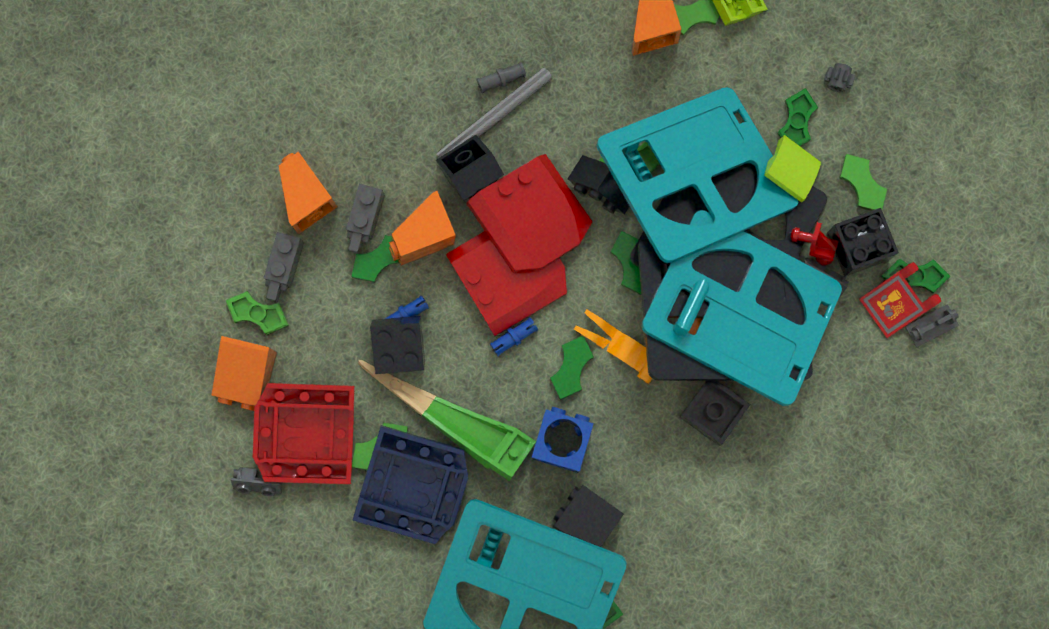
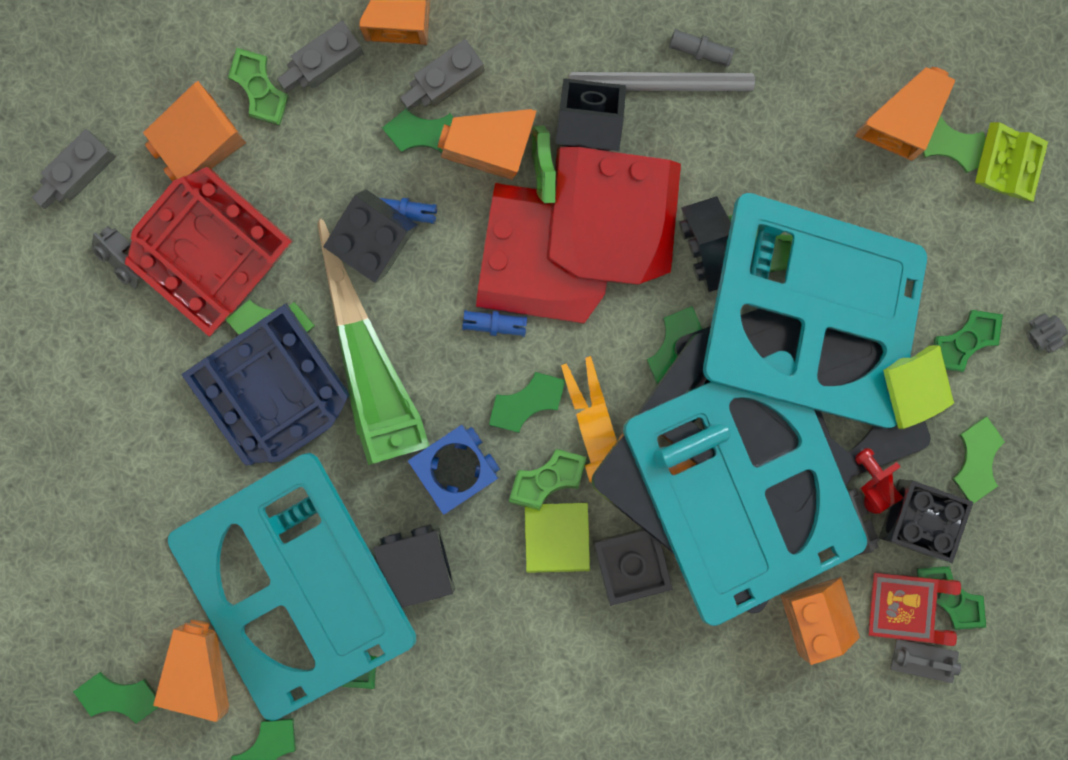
camera: 30 degrees right, 5 degrees up
none -> dark grey hinge [32,129,116,209]
none -> bright green tile [509,449,587,511]
none -> lime slope [525,503,590,573]
none -> bright green tile [531,125,556,203]
none -> orange slope [780,577,860,665]

